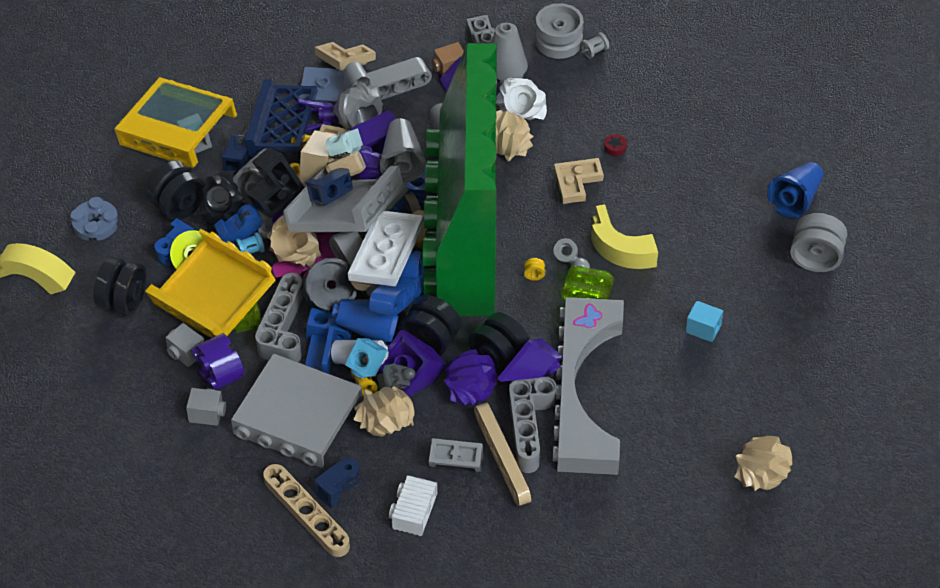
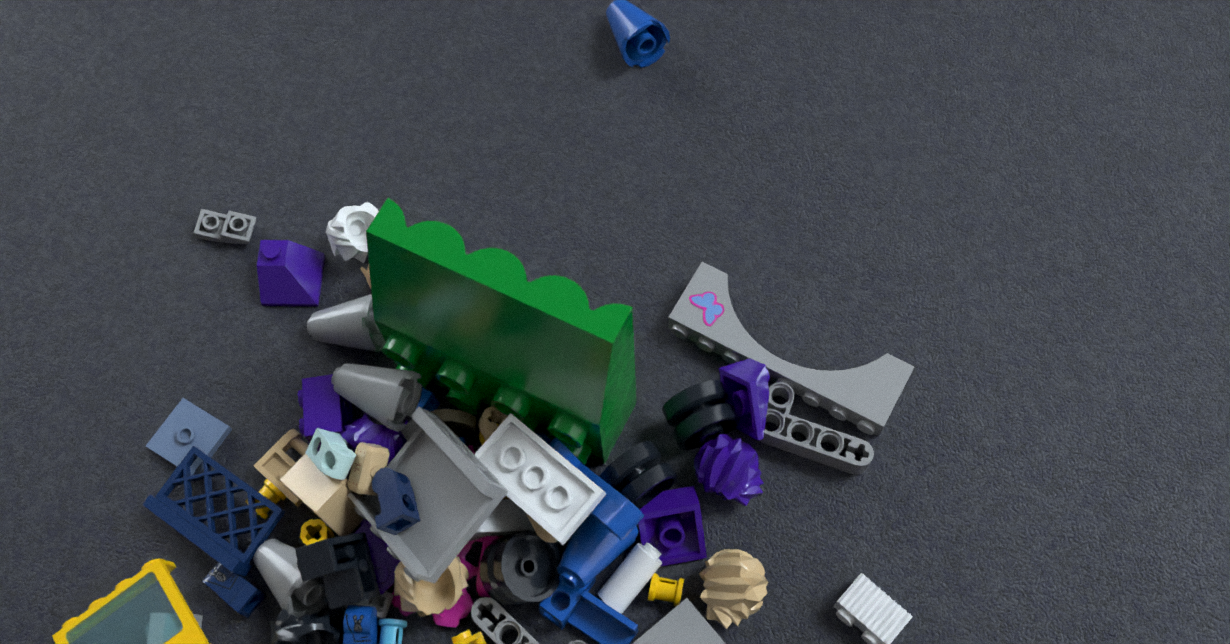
camera: 60 degrees left, 15 degrees up
dark purple plant [287,99,337,133] -> none
tan plate [315,42,376,71] -> none
light grey hair [333,80,384,129] -> none
light grey beam [343,57,432,100] -> none
medium azure brick [345,338,388,378] -> none
dark grey piece [377,363,415,389] -> none
light grey hinge [429,438,483,472] -> none
medium nougat brick [432,42,464,77] -> none
tan beam [474,403,531,506] -> none
light grey cone [491,23,528,83] -> none
light grey wheel [535,3,584,59] -> none
tan plate [554,158,604,204] -> none
light grey plate [554,238,590,277] -> none
clear neon green brick [561,266,614,300] -> none
light grey bush [581,32,609,59] -> none
light yellow arch [591,205,658,269] -> none
dark red tile [604,134,627,156] -> none
medium azure panel [686,301,724,342] -> none
tan hair [734,436,792,491] -> none
light grey wheel [790,213,848,272] -> none

